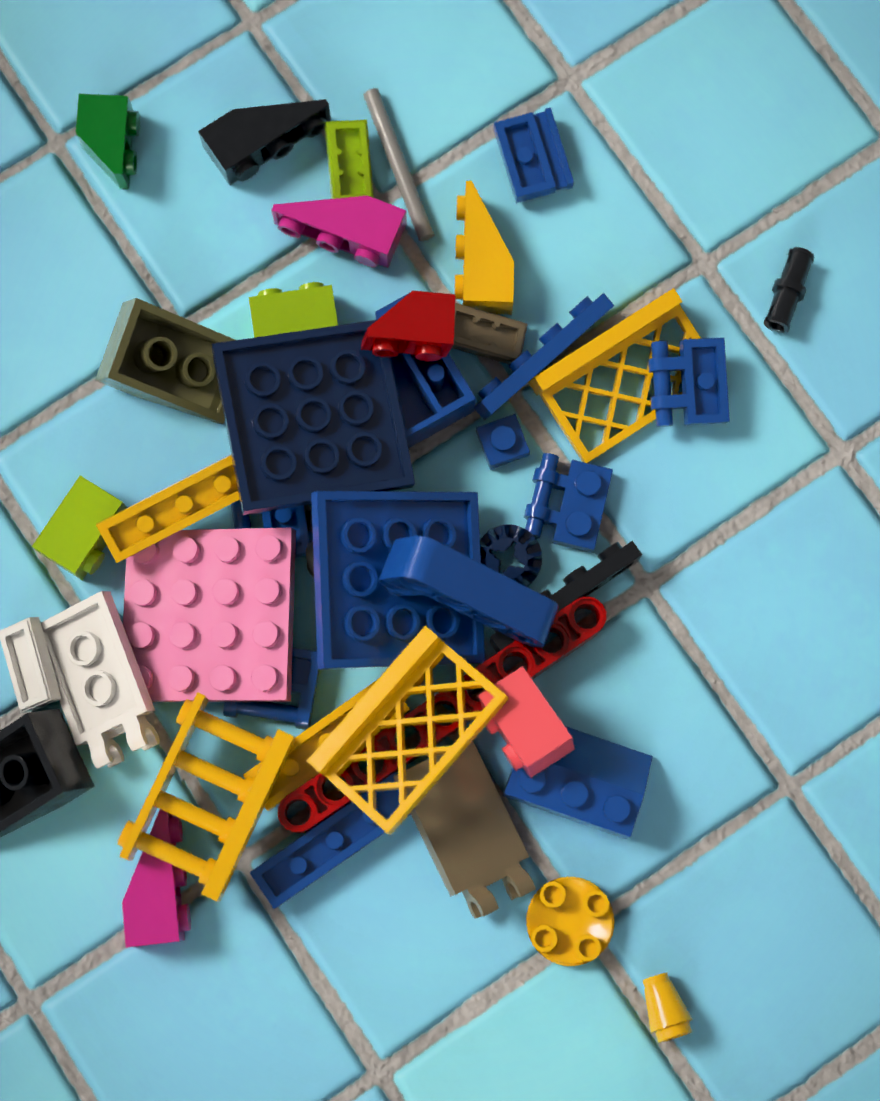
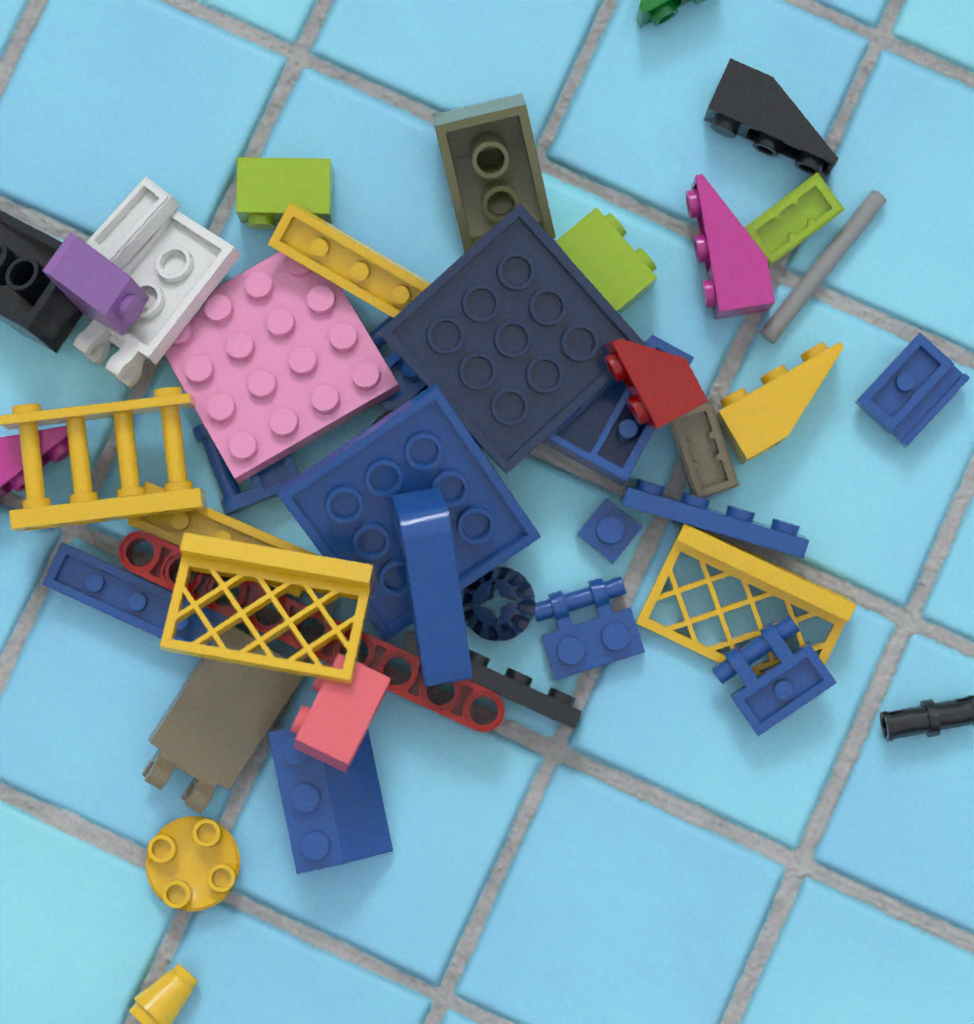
camera: 60 degrees right, 5 degrees up
none -> medium lavender slope [43,232,149,336]

